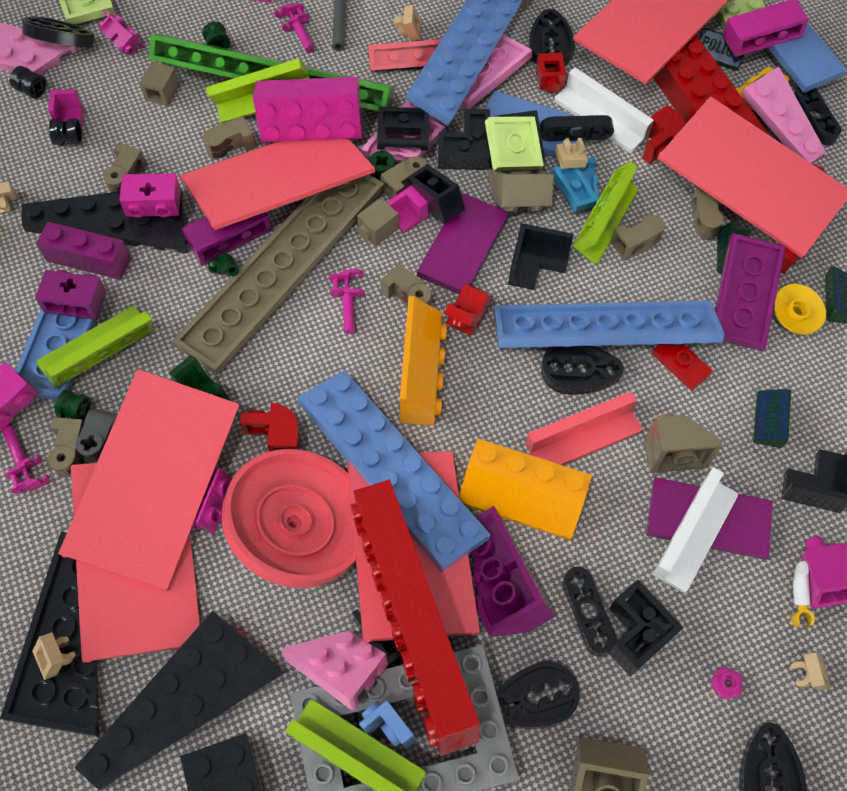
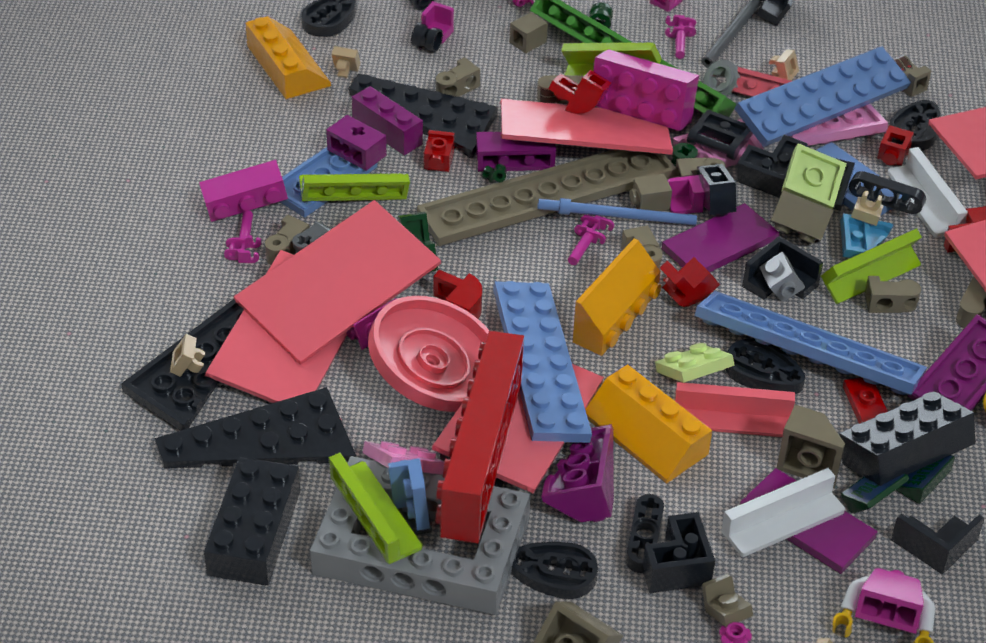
camera: 30 degrees right, 20 degrees down
dark green wheel [55,389,91,421] -> none
dark pink brick [119,173,181,218] -> none
none -> red brick [424,130,454,172]
none -> medium blue bar [537,198,697,226]
none -> red brick [548,70,612,114]
none -> yellowish green plate [655,343,735,383]
none -> dark tan bracket [702,574,753,627]
none -> light grey gear [703,60,740,96]
none -> light grey bracket [759,252,805,302]
none -> black brick [840,391,976,486]
none -> dark green slope [841,473,909,513]

